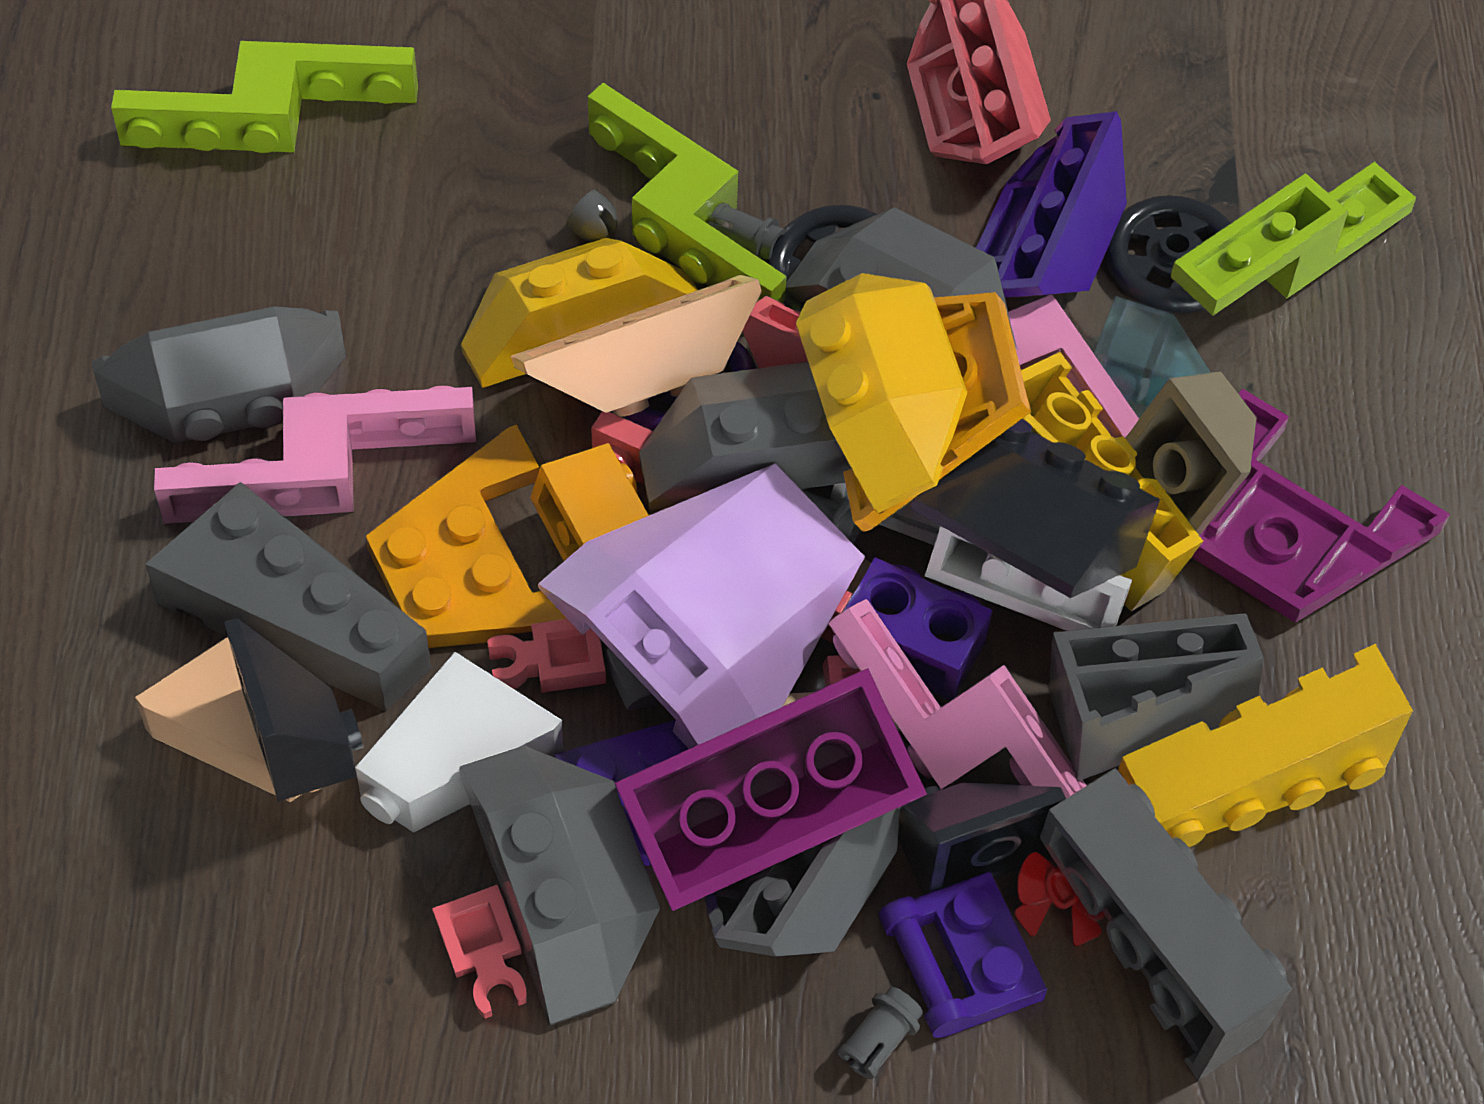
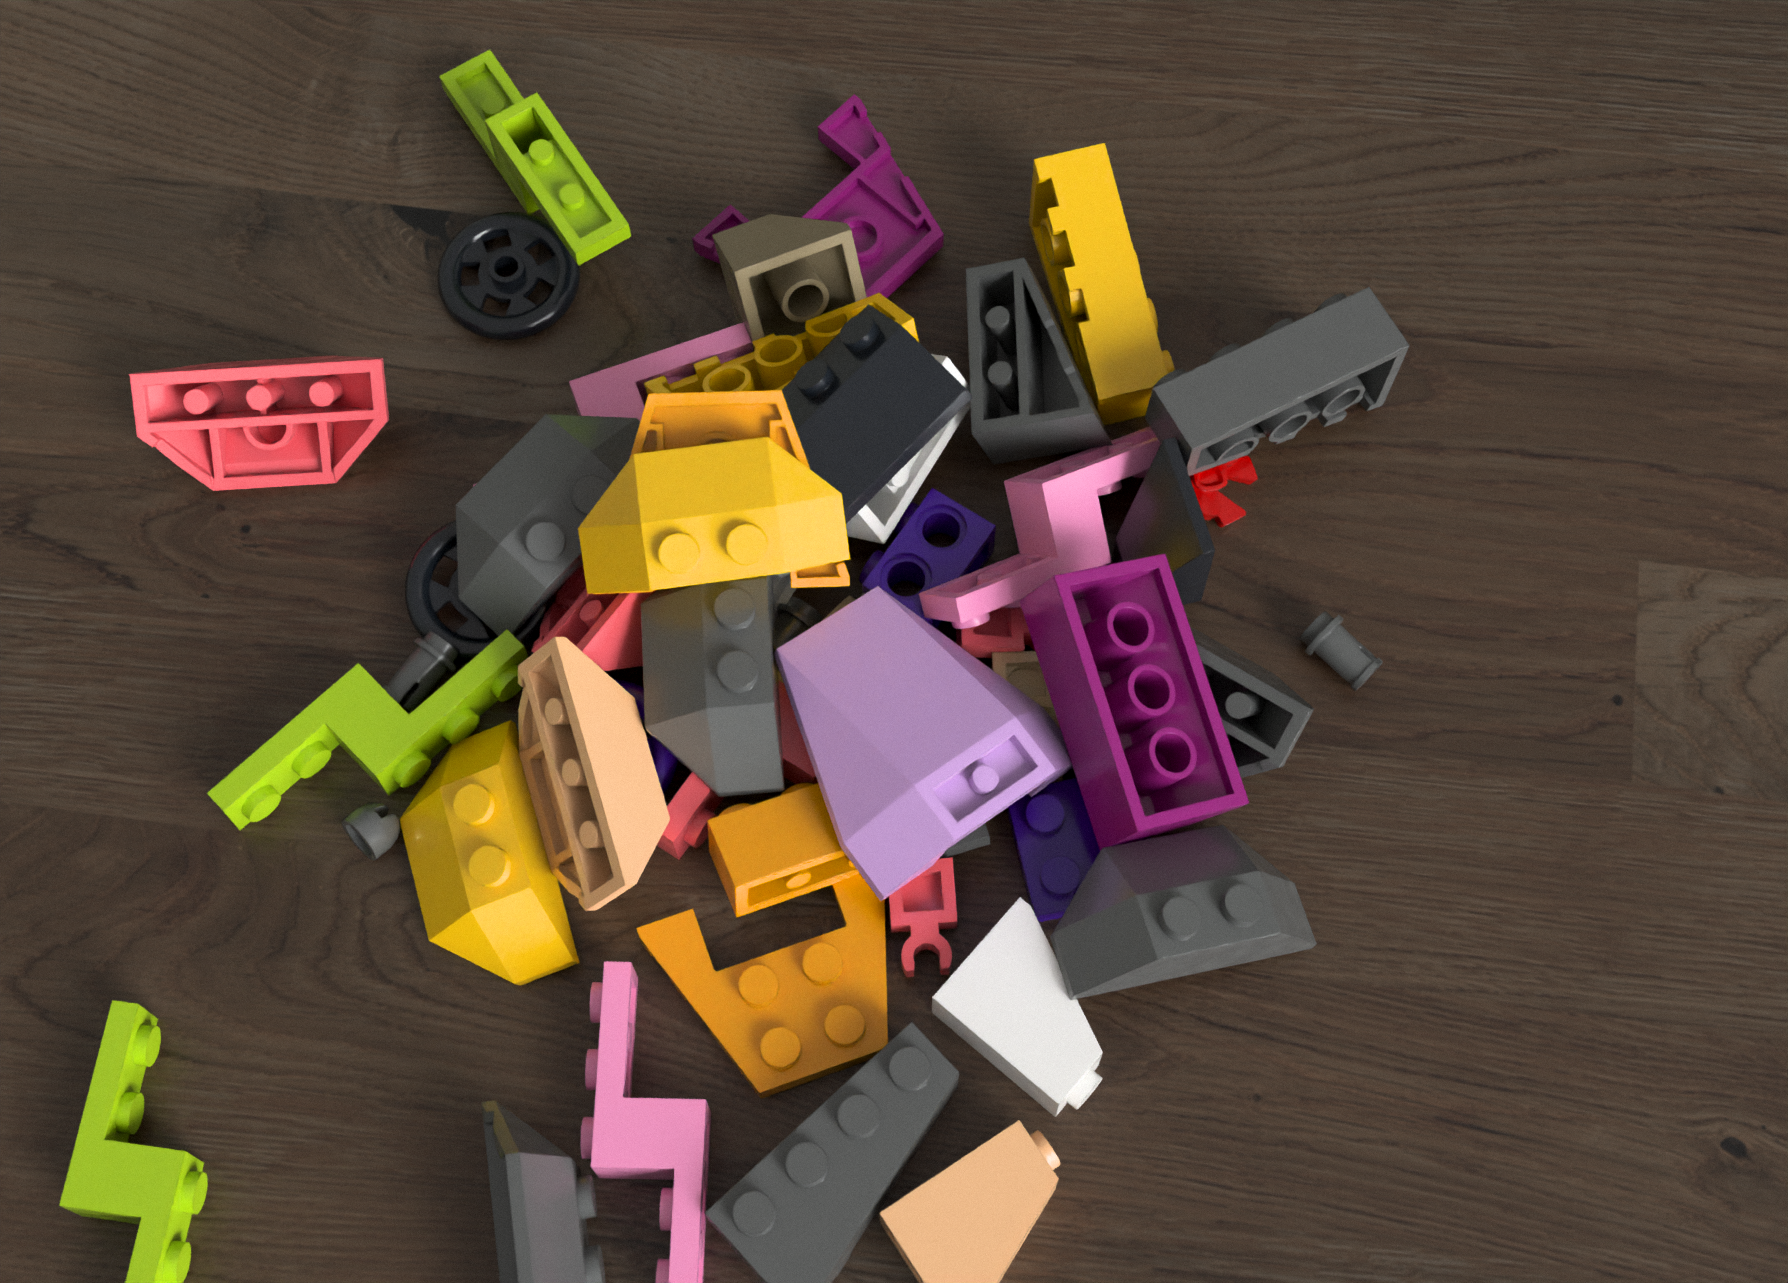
camera: 80 degrees left, 10 degrees up
black slope [224,618,364,802] -> none
coral plate [432,884,527,1018] -> none
dark purple plate [878,871,1047,1038] -> none
dark purple wedge [976,111,1127,298] -> none
clear light blue slope [1094,296,1211,407] -> none

